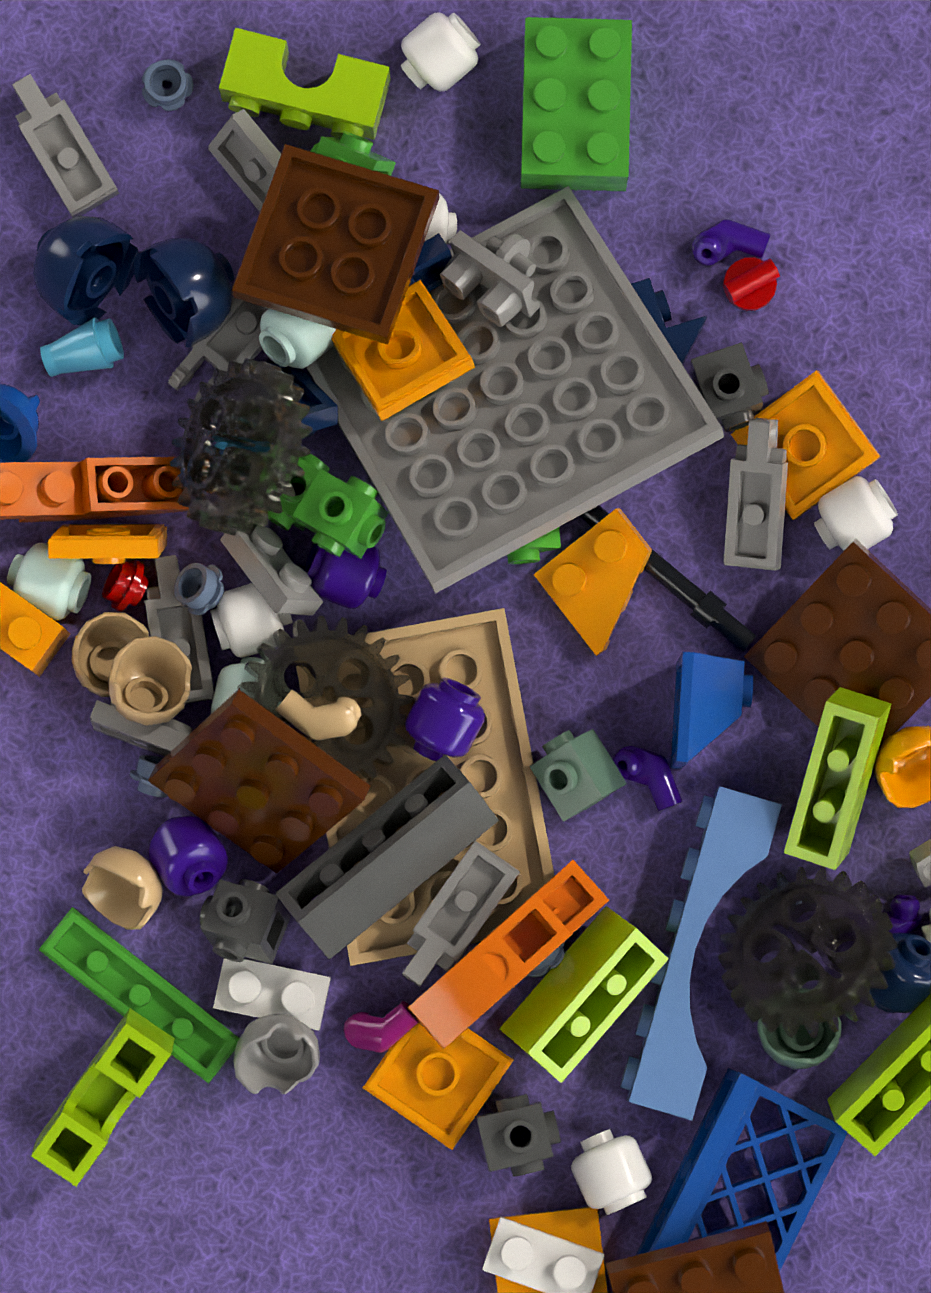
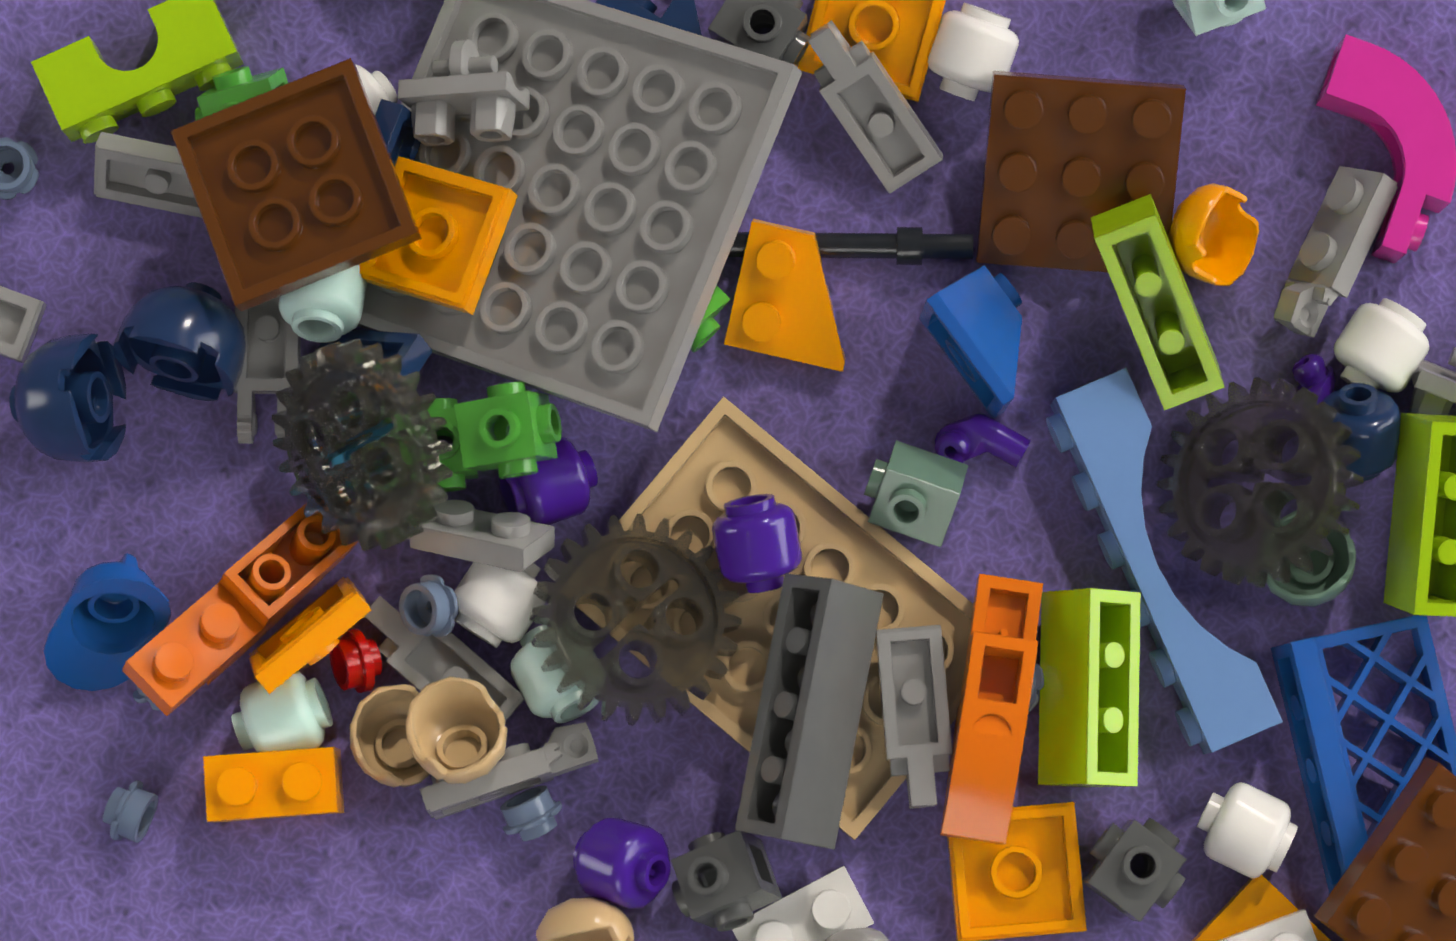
camera: 45 degrees left, 0 degrees up
medium azure cone [40,317,124,377] -> none
reddish brown plate [148,689,371,874] -> none
tan arm [275,689,361,740] -> none
magenta arm [343,1001,419,1053] -> none

